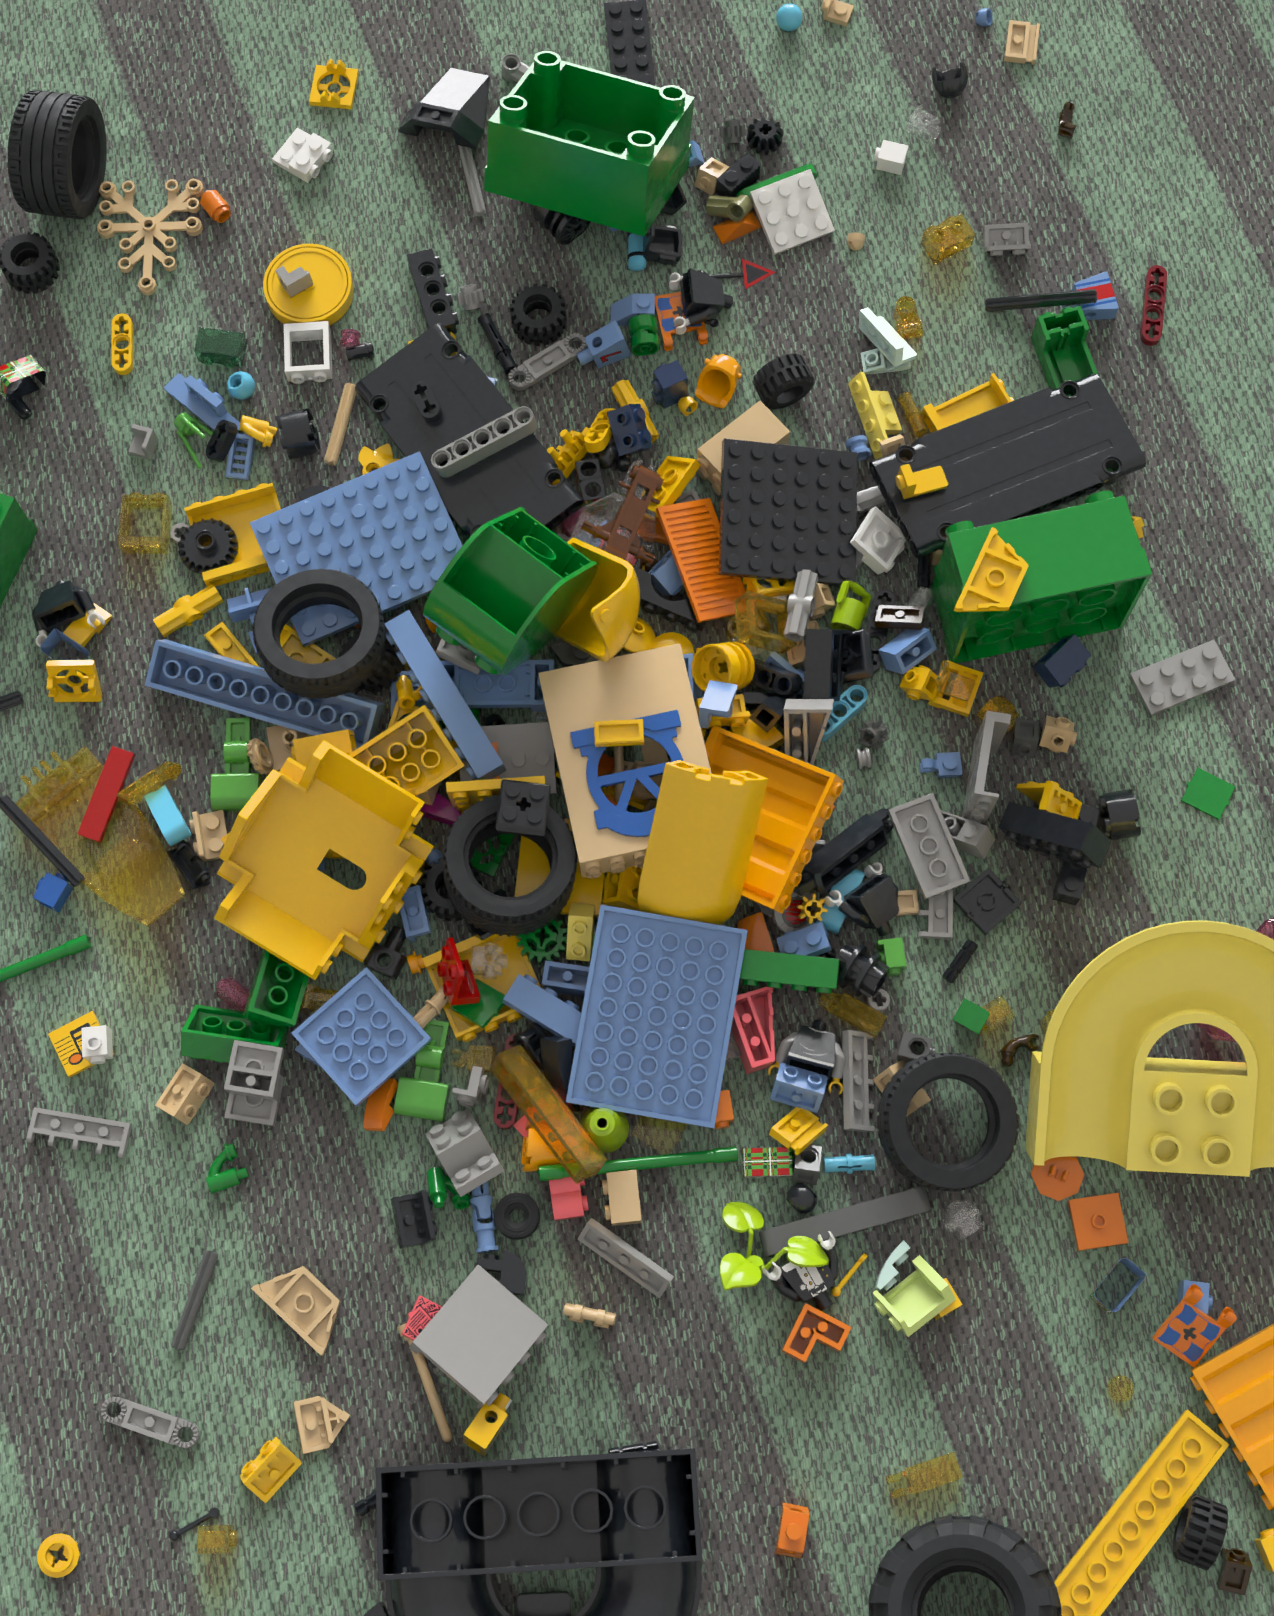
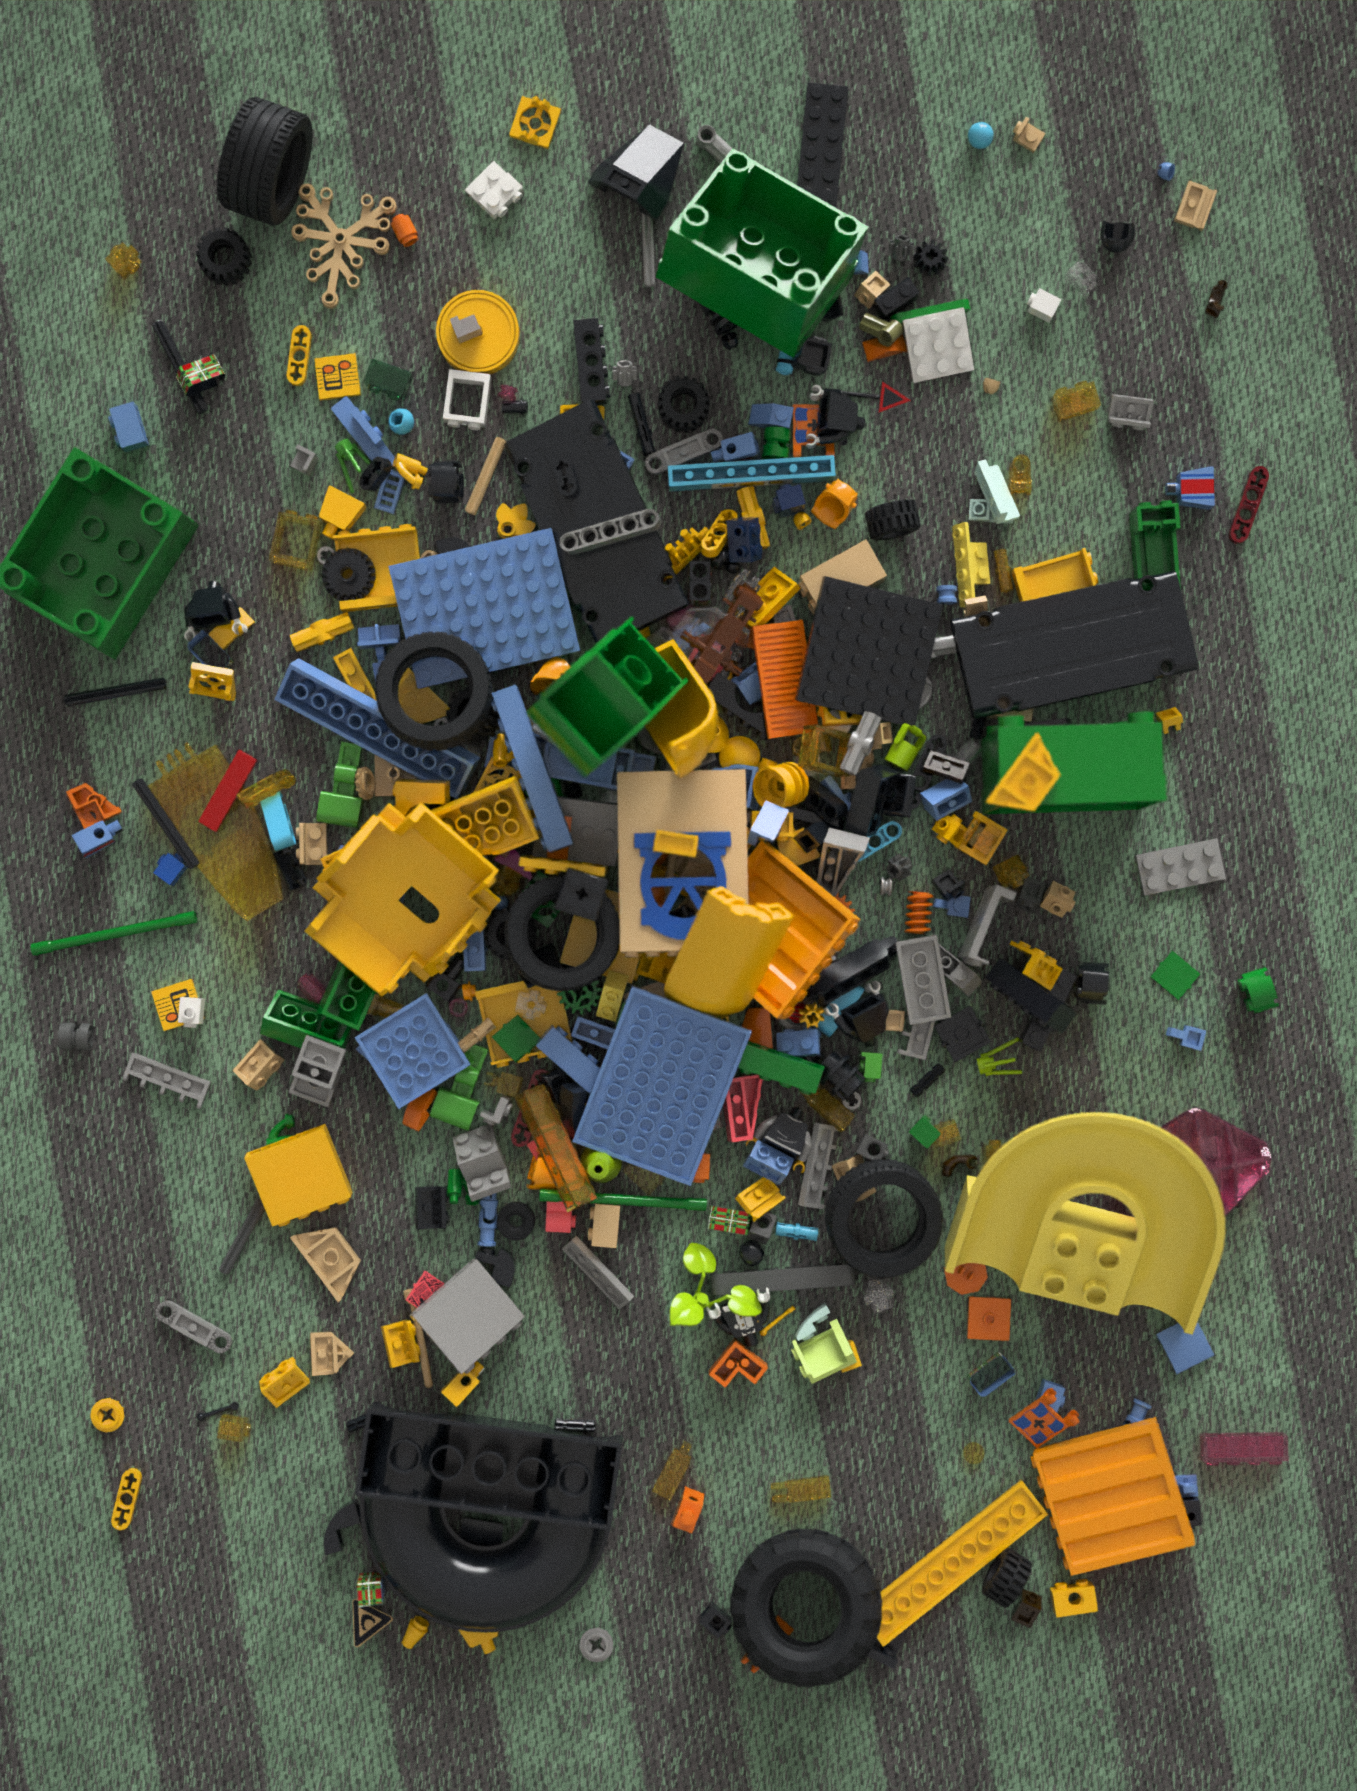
camera: 10 degrees right, 15 degrees up
red bracket [437,937,481,1005] -> none
tan plate [563,1303,617,1329] -> none
white plate [850,507,906,574] -> none
yellow bracket [896,464,948,499] -> none
black axle [985,289,1097,312] -> none
dark blue brick [1033,634,1092,688] -> none
none -> yellow brick [244,1124,353,1227]
none -> yellow tile [314,353,361,401]
none -> yellow torso [319,485,367,539]
none -> yellow bracket [381,1320,421,1368]
none -> clear pink bush [449,998,468,1017]
none -> clear yellow brick [492,864,523,897]
none -> clear yellow hinge [652,1440,691,1501]
none -> medium azure brick [668,455,836,492]
none -> black hinge [721,332,738,350]
none -> orange piece [904,891,933,935]
none -> black bracket [932,869,966,901]
none -> lime plant [976,1037,1022,1076]
none -> medium blue plate [1166,1025,1206,1051]

